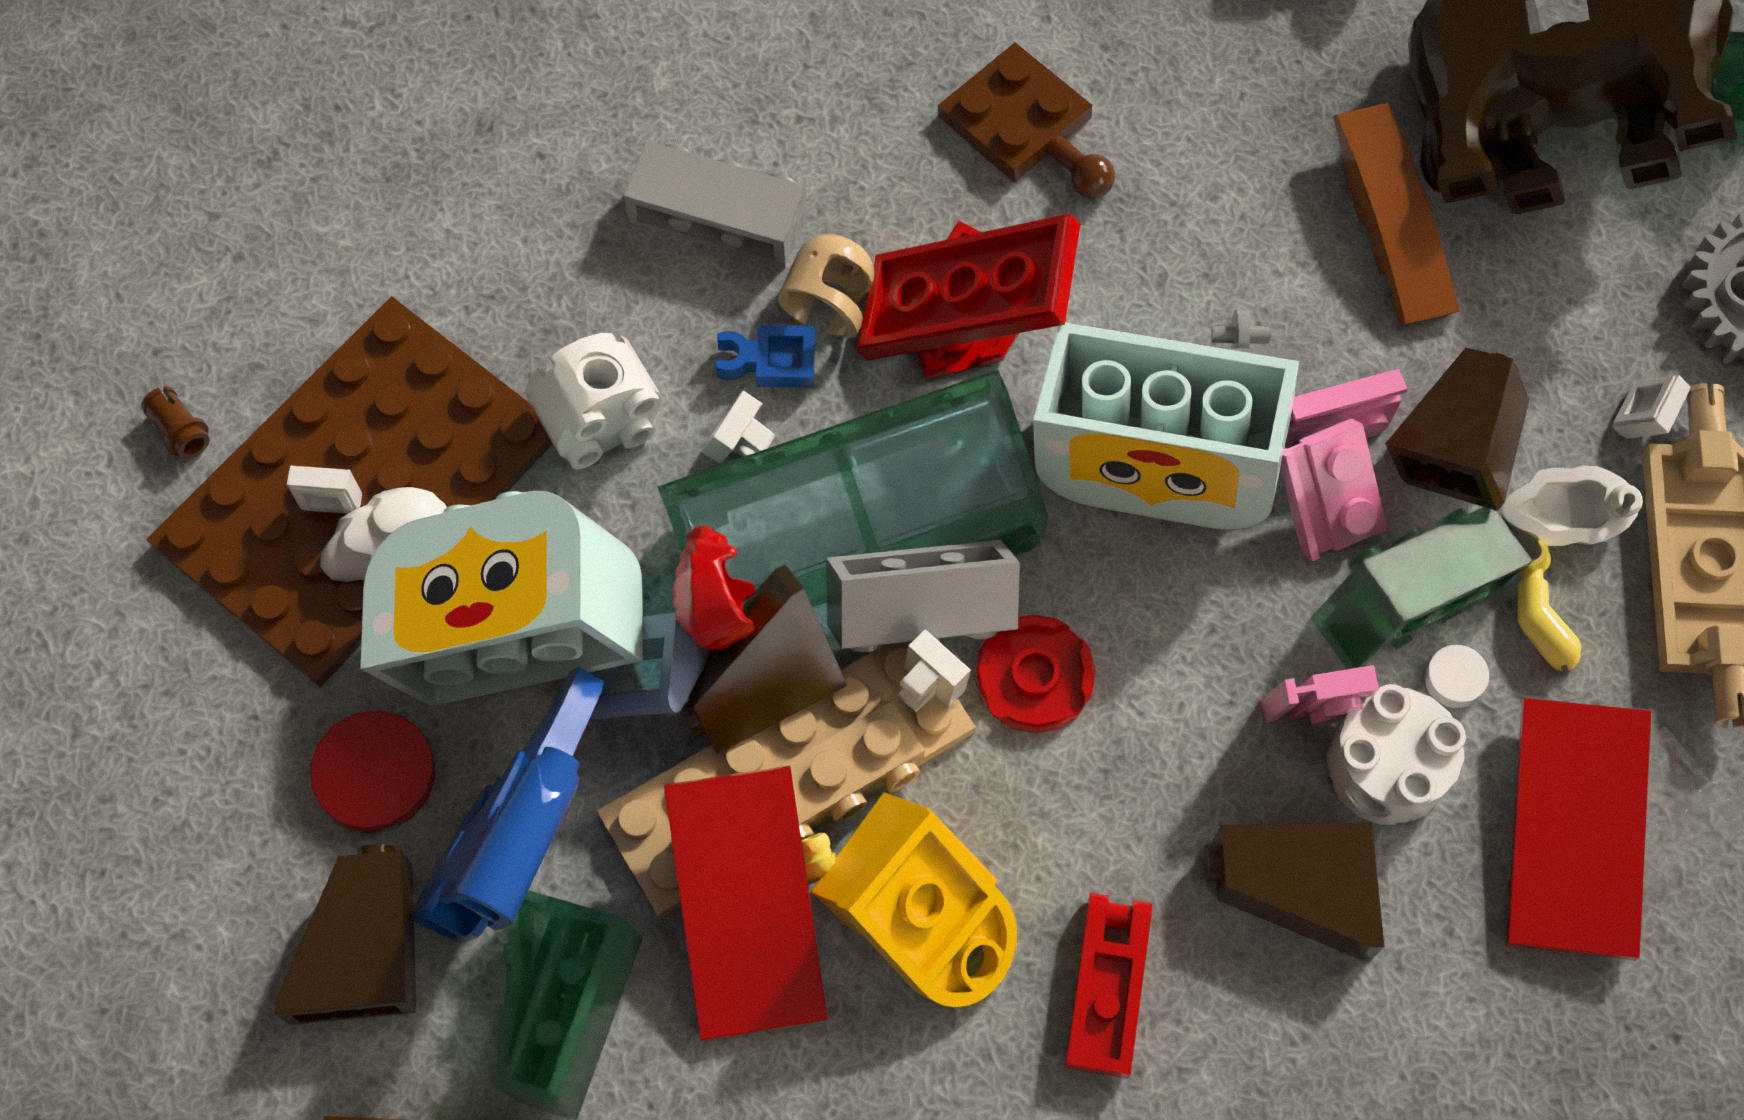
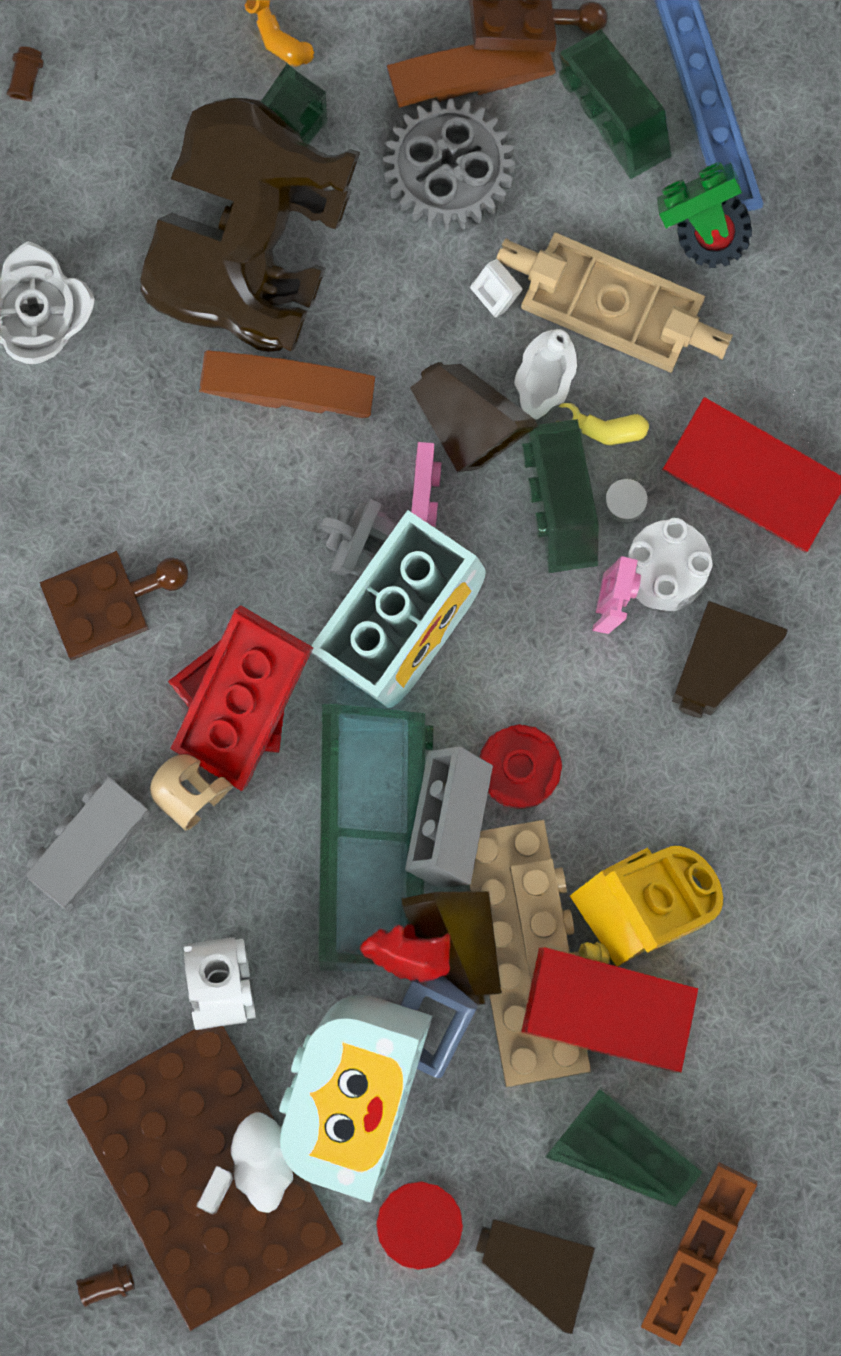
camera: 70 degrees left, 10 degrees up
blue rock [410,666,604,943] -> none
white tile [701,391,775,463] -> none
blue plate [716,325,815,388] -> none
white tile [898,630,971,712] -> none
red plate [1064,892,1152,1079] -> none
bright pink plate [1280,418,1388,561] -> none

